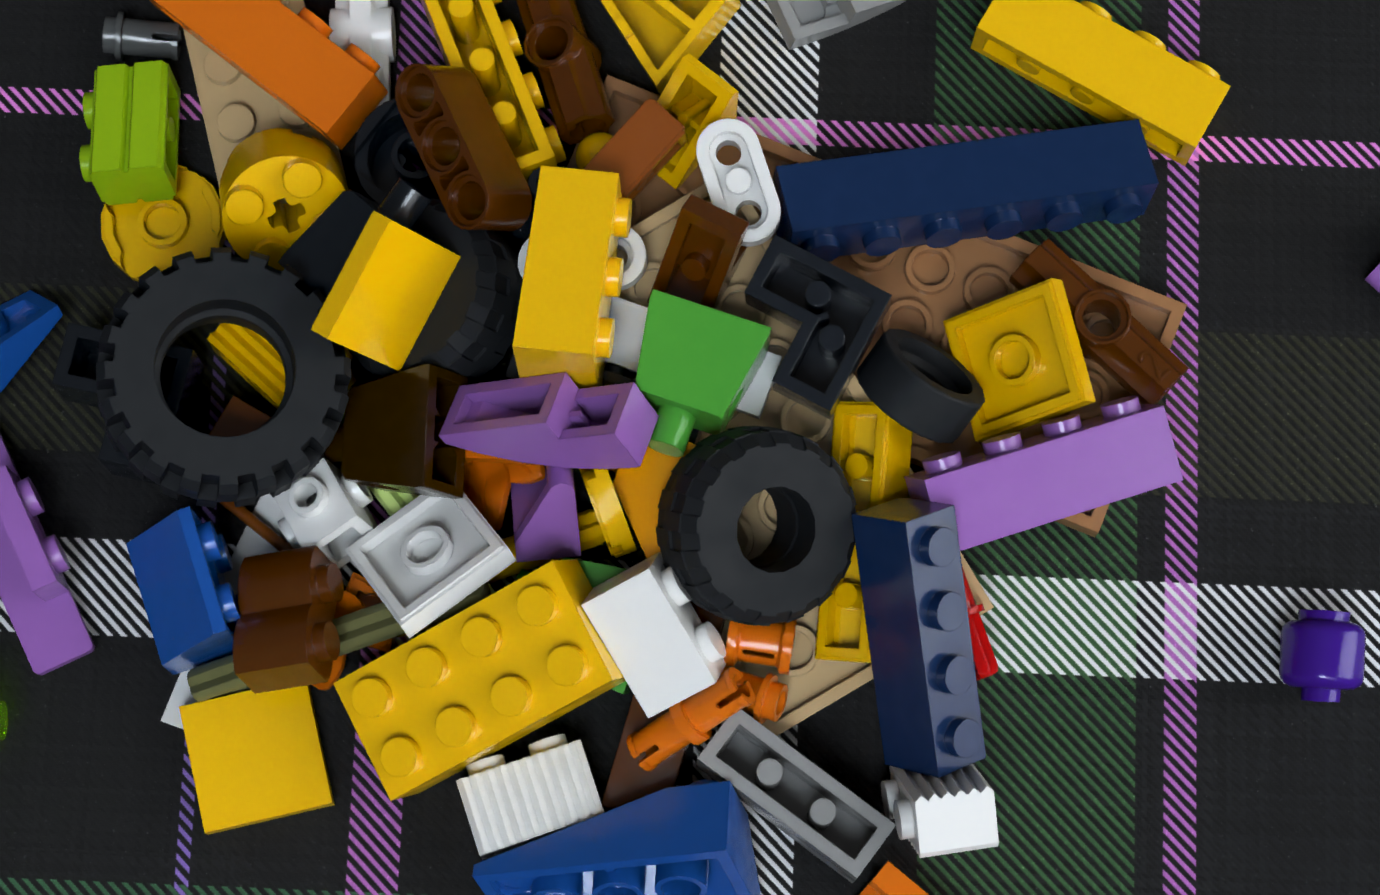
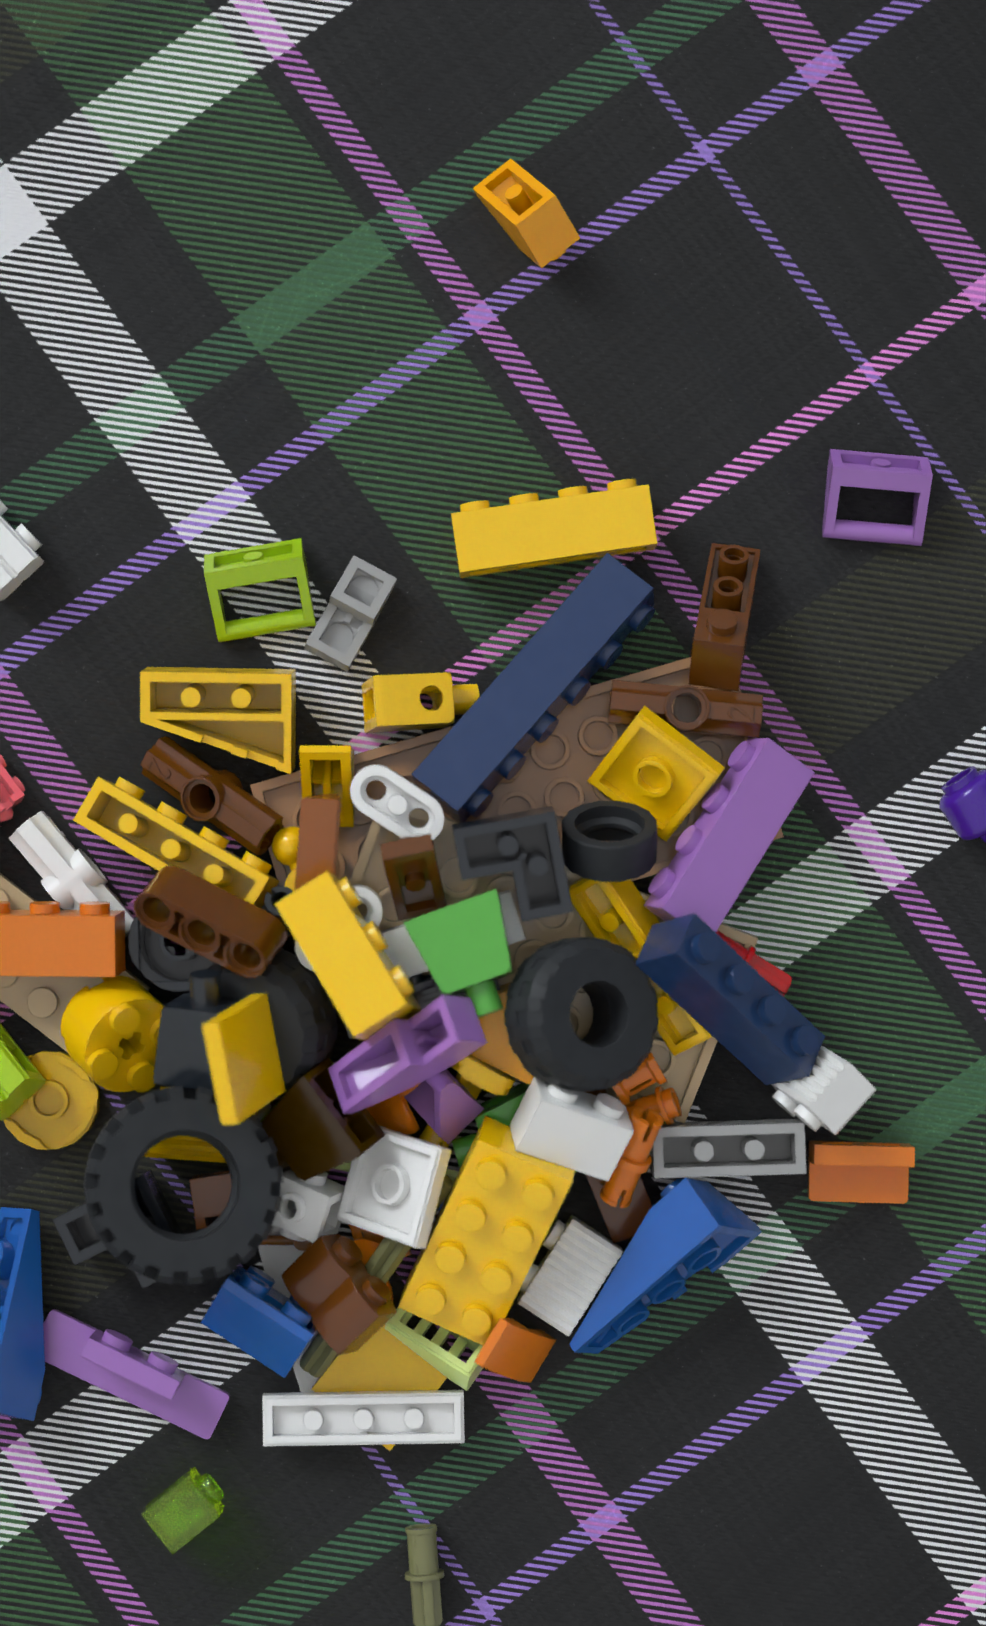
camera: 35 degrees left, 10 degrees up
none -> white tile [262,1390,465,1446]
none -> yellow torso [361,672,480,733]
none -> yellowish green slope [385,1307,483,1391]
none -> orange slope [474,1318,556,1383]
none -> reddish brown slope [689,543,761,691]

